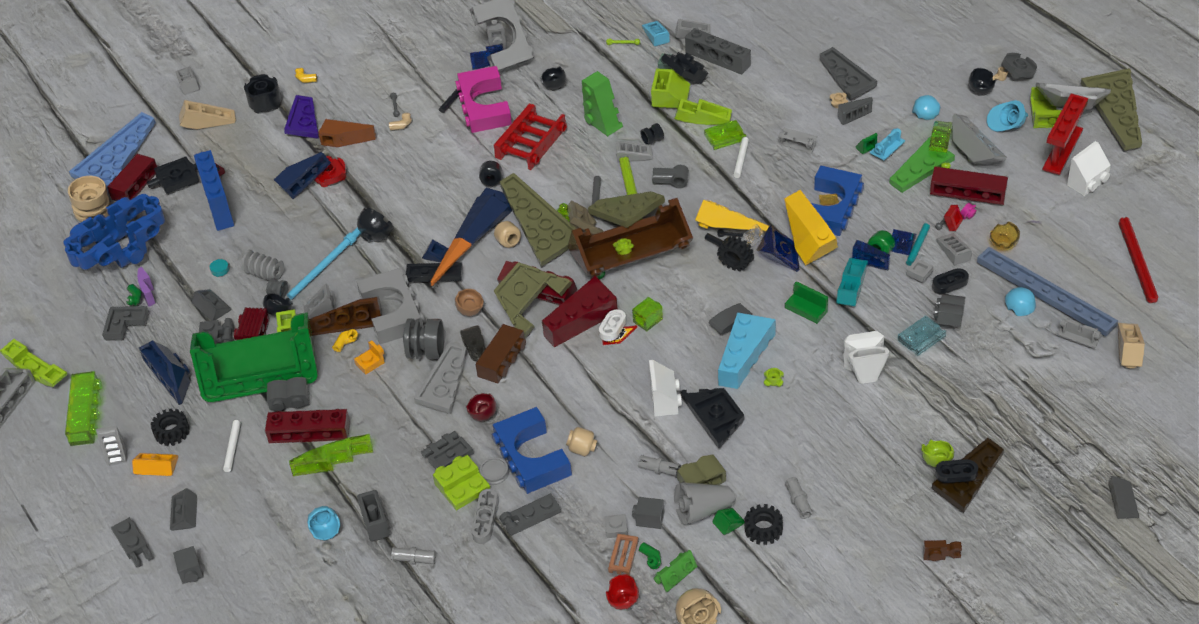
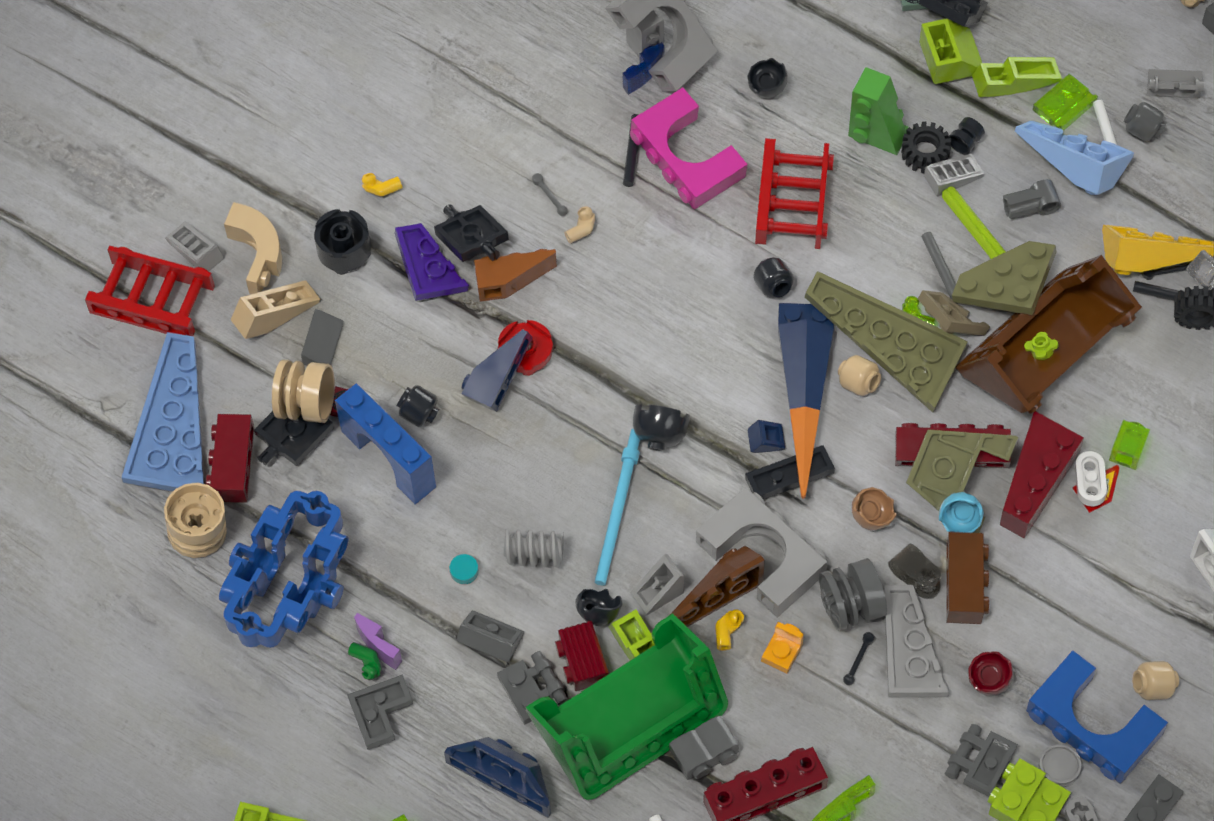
camera: 25 degrees left, 15 degrees up
dark grey wheel [266,278,288,298] -> none
none -> red fence [85,245,215,336]
none -> tan arch [224,202,282,294]
none -> tan wheel [272,360,335,423]
none -> dark grey slope [301,309,344,366]
none -> black head [396,385,440,427]
none -> black plate [434,204,509,262]
none -> black hinge [843,632,874,685]
none -> black tyre [901,121,951,174]
none -> medium azure hair [939,492,984,533]
none -> light blue wedge [1015,121,1134,195]
none -> dark grey head [1124,102,1166,142]

